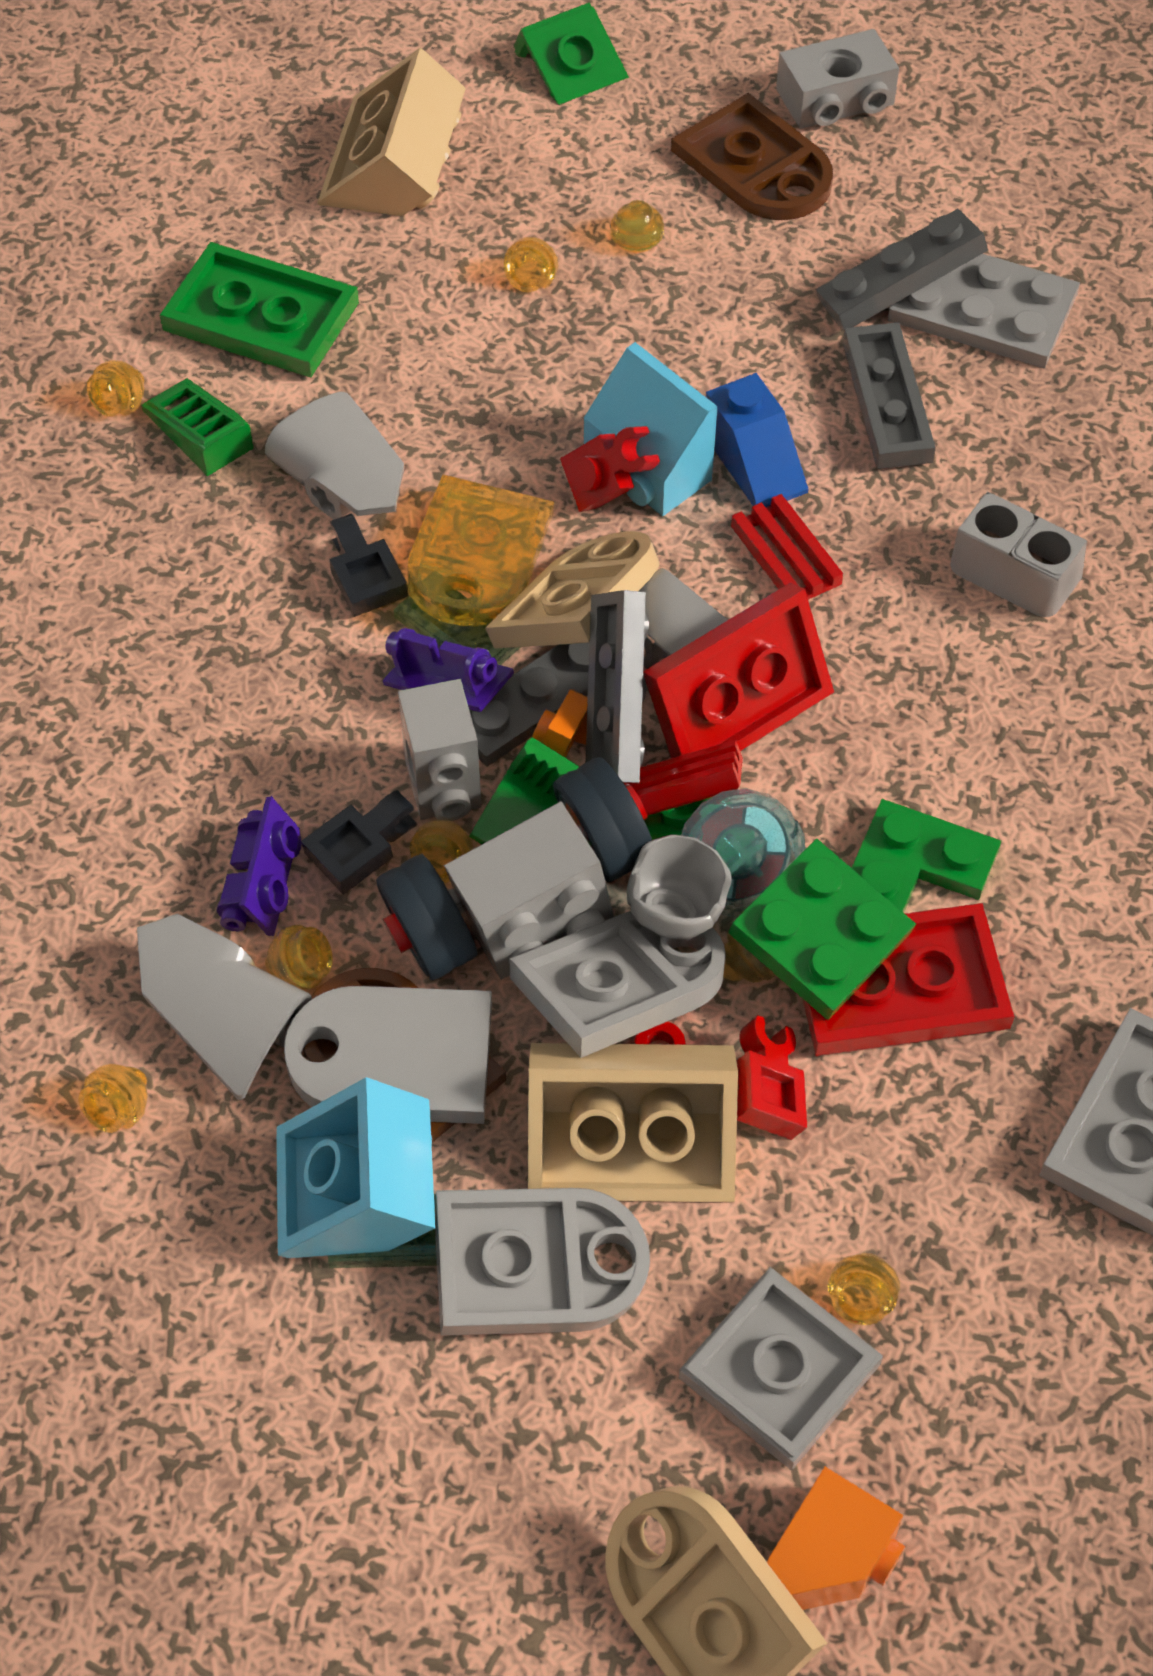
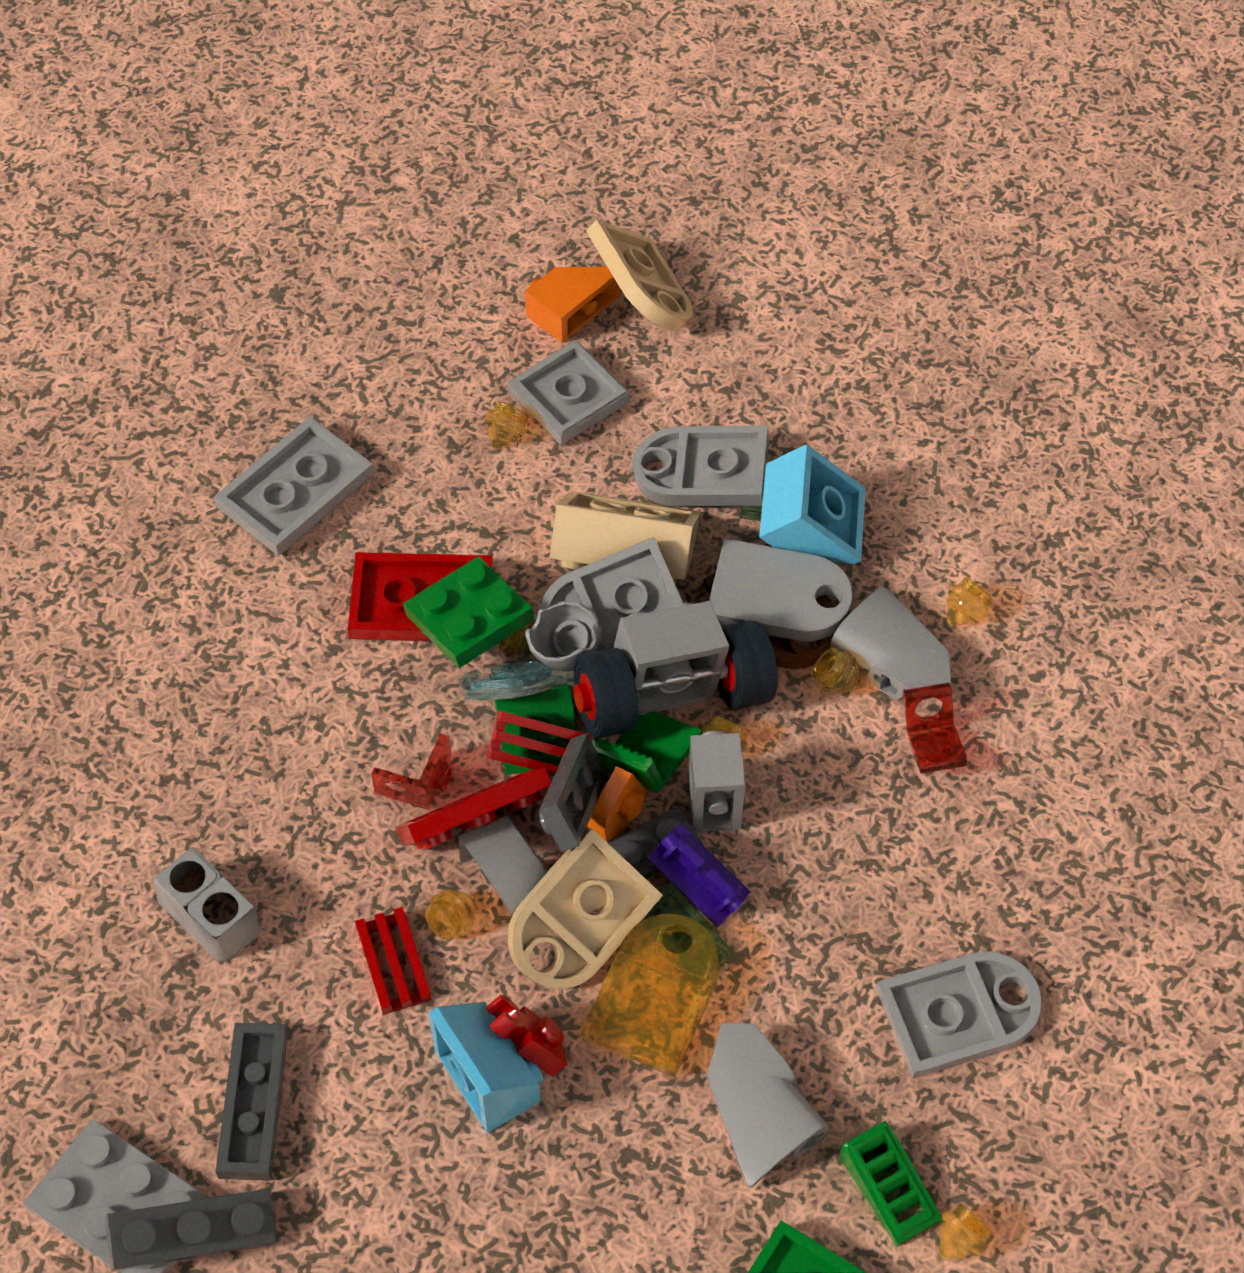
camera: 170 degrees left, 0 degrees up
dark purple hinge [216,796,301,936] -> none
black plate [301,790,417,895] -> none
black plate [329,513,409,617] -> none
blue slope [706,373,808,507] -> none
red plate [736,1015,807,1140] -> none
green plate [851,799,1002,913] -> none
none -> clear red bracket [371,733,453,810]
none -> clear yellow plate [425,890,476,940]
none -> light grey tile [876,951,1042,1079]
none -> clear red bracket [903,682,968,774]

